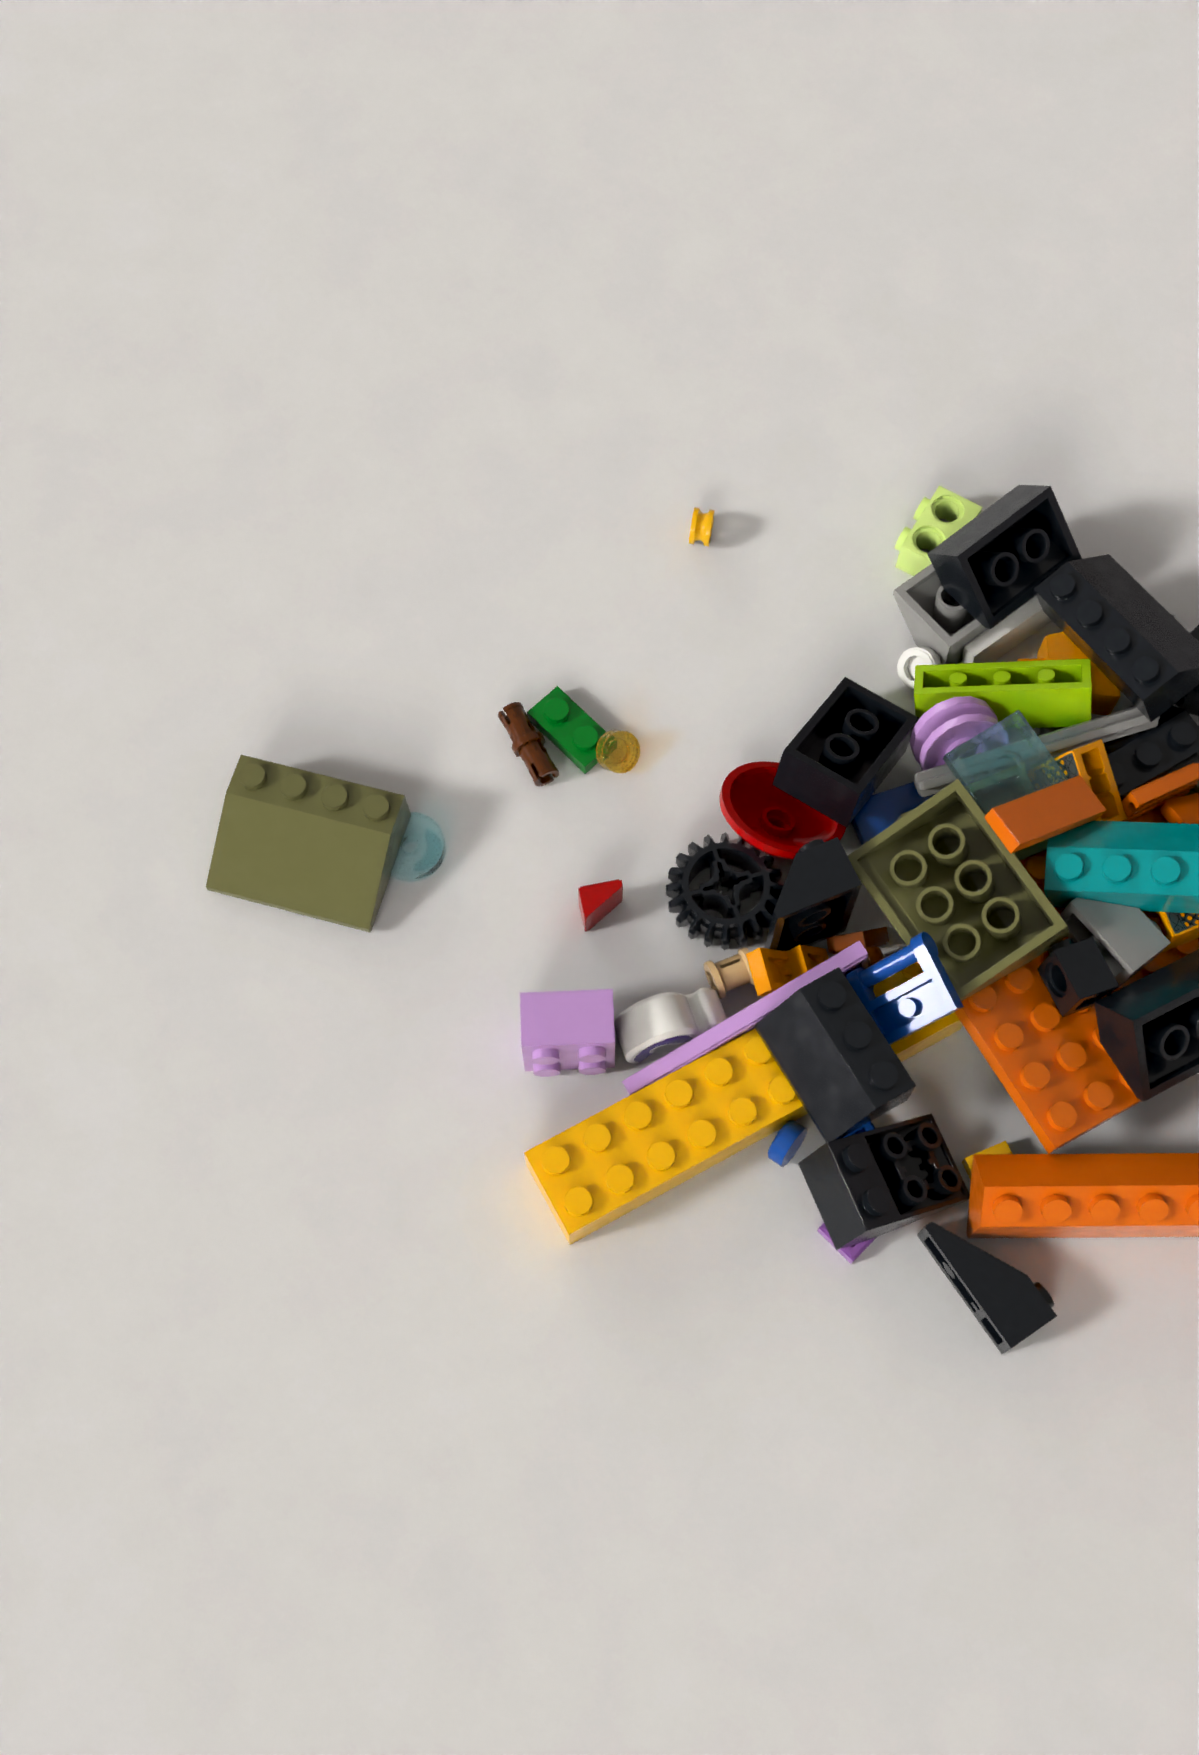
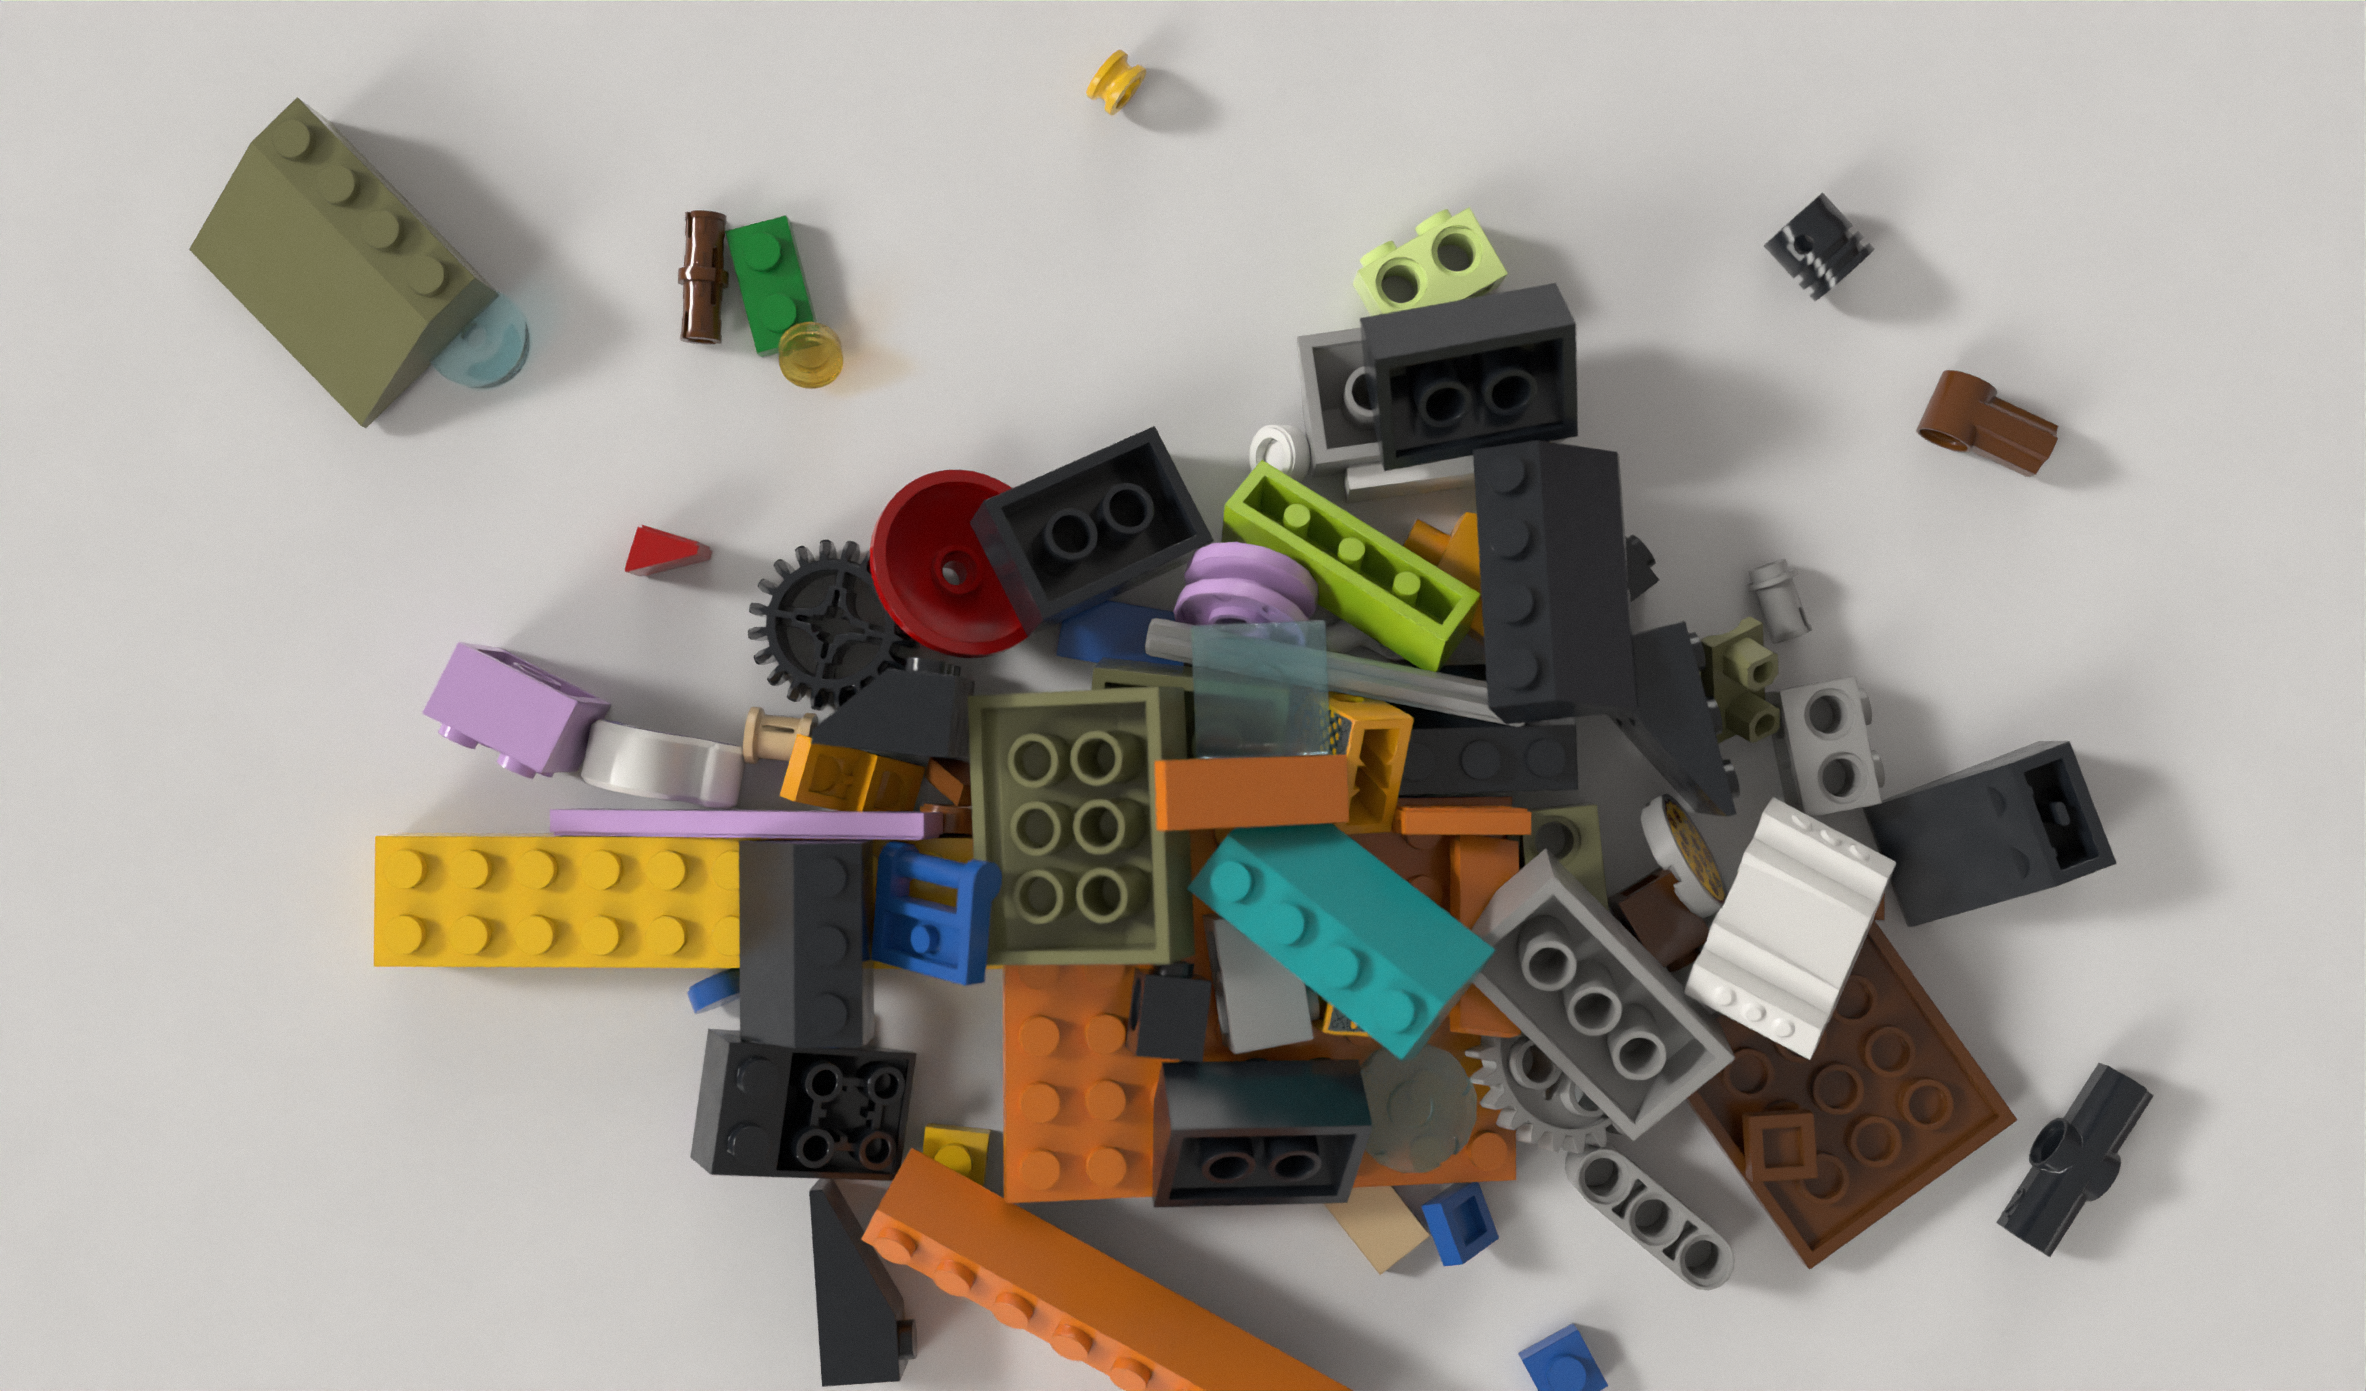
camera: 25 degrees right, 20 degrees up
none -> black piece [1764,192,1875,301]

